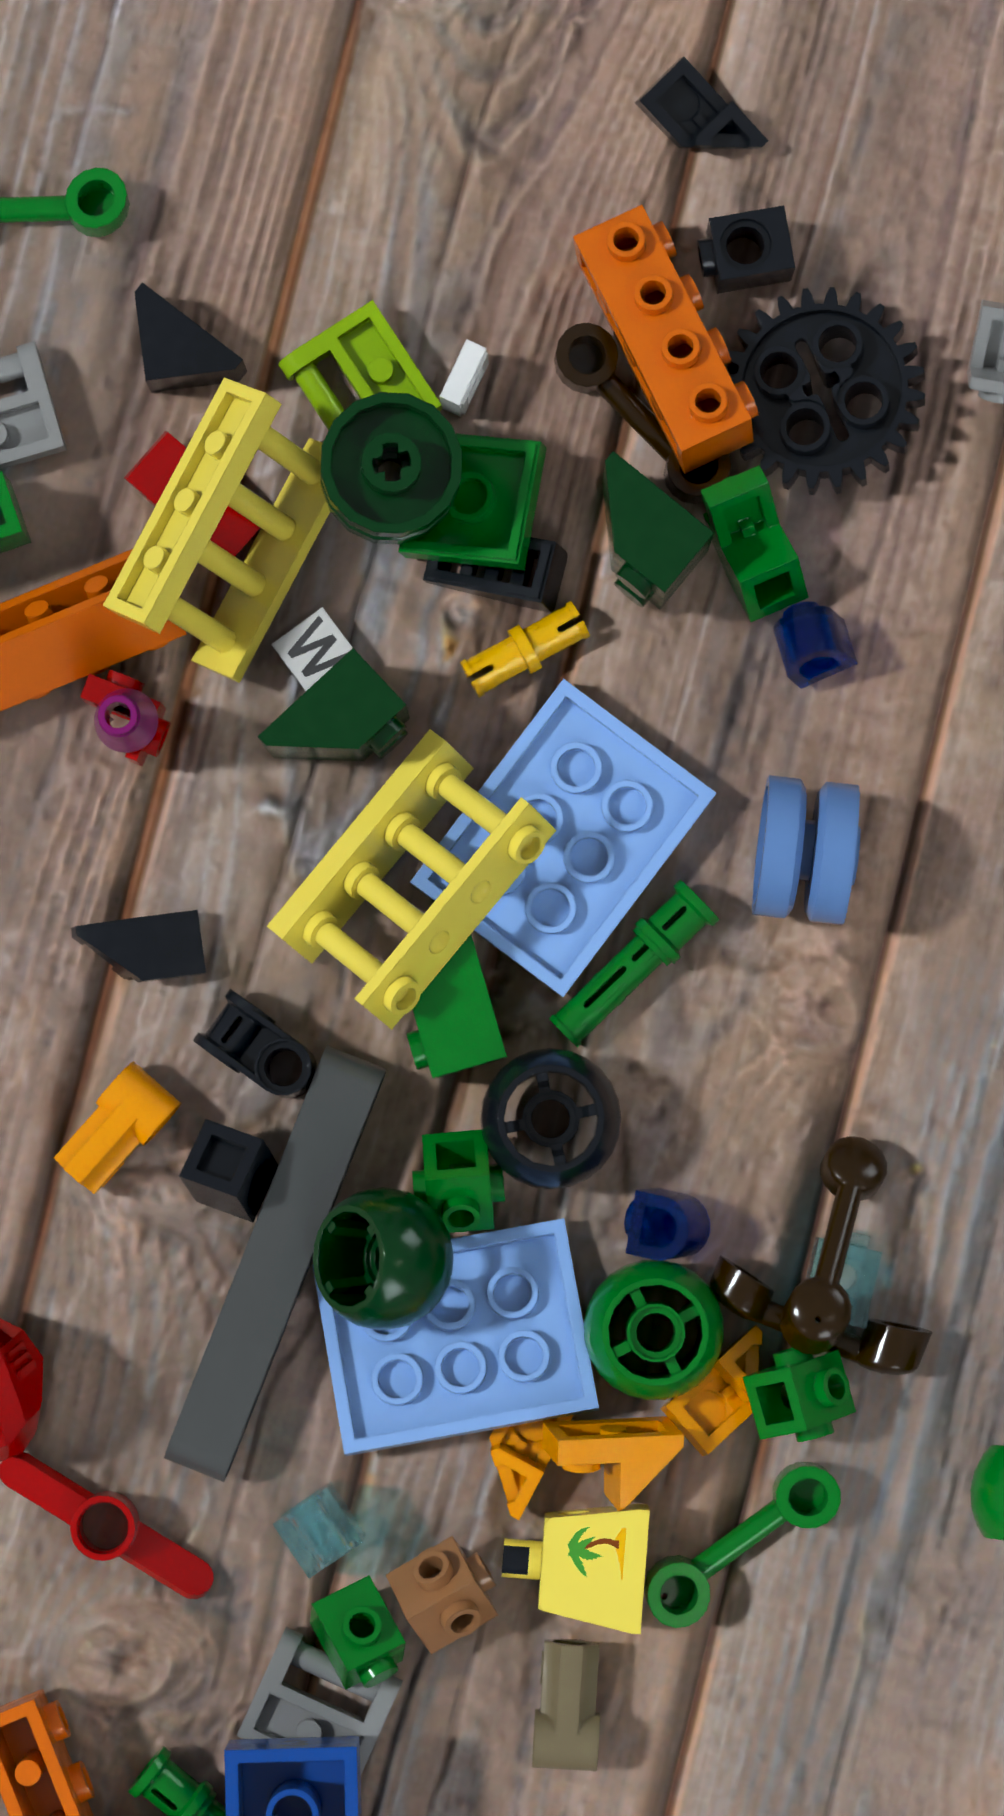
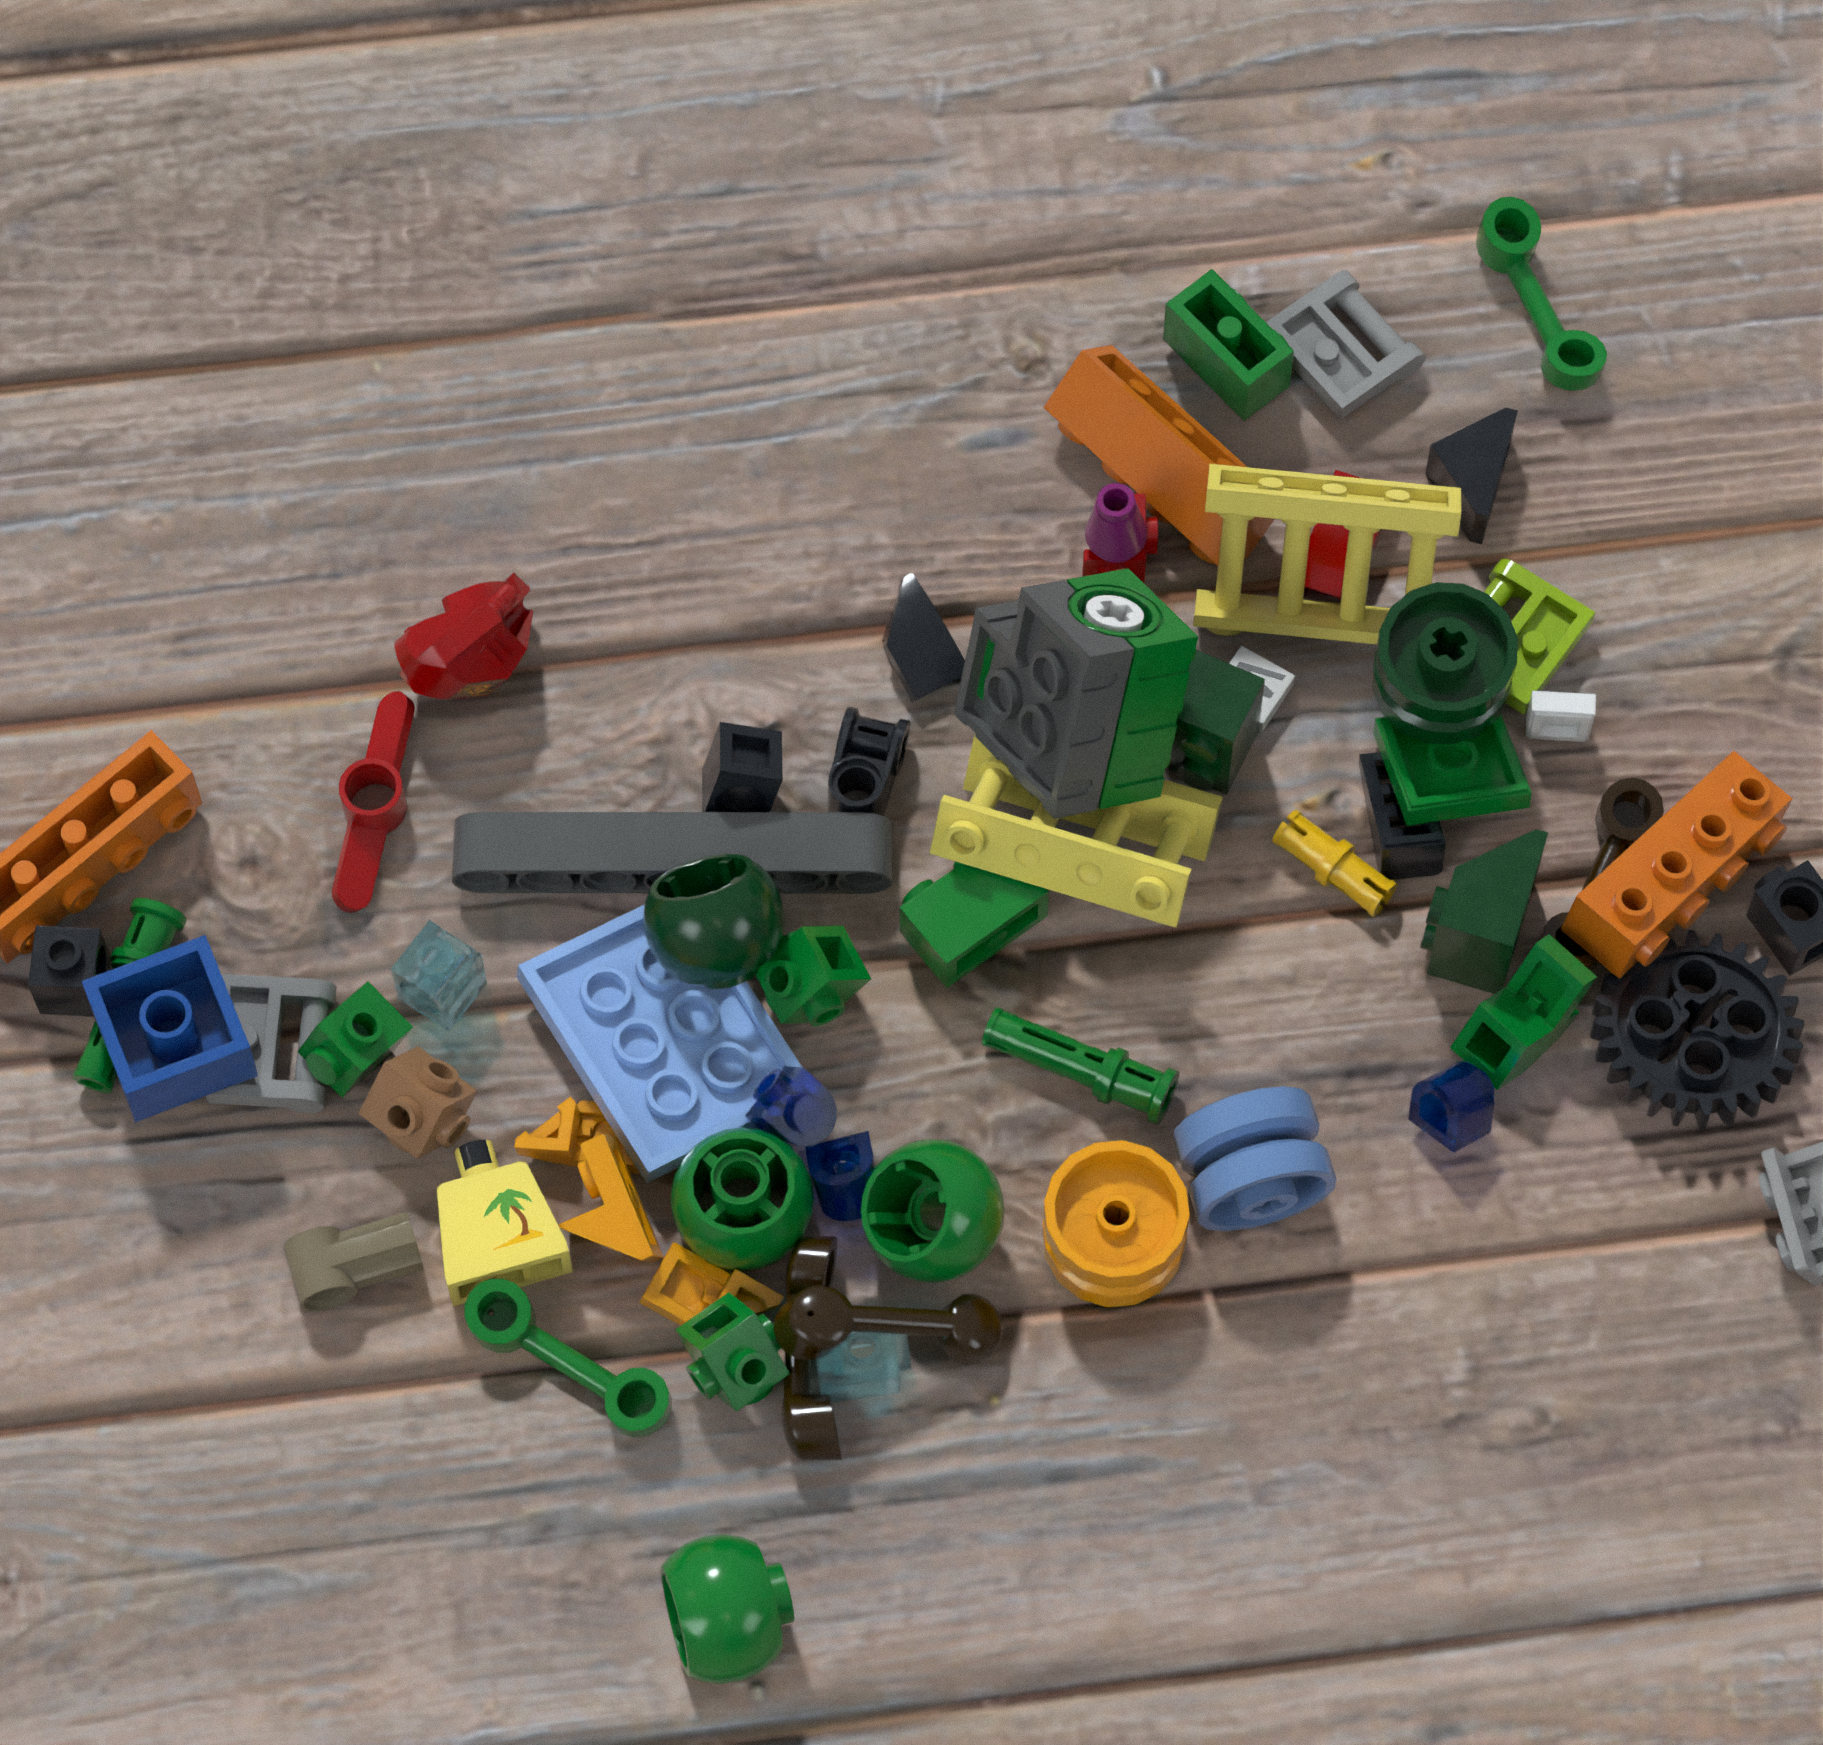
camera: 65 degrees right, 20 degrees down
light orange piece [54,1061,181,1194] -> none
light blue plate [410,678,716,998] -> none
black wheel [480,1048,621,1189] -> none
none -> clear blue plate [745,1066,837,1147]
none -> green wheel [860,1139,1005,1283]
none -> dark grey piece [954,568,1198,819]
none -> light orange wheel [1042,1140,1190,1307]

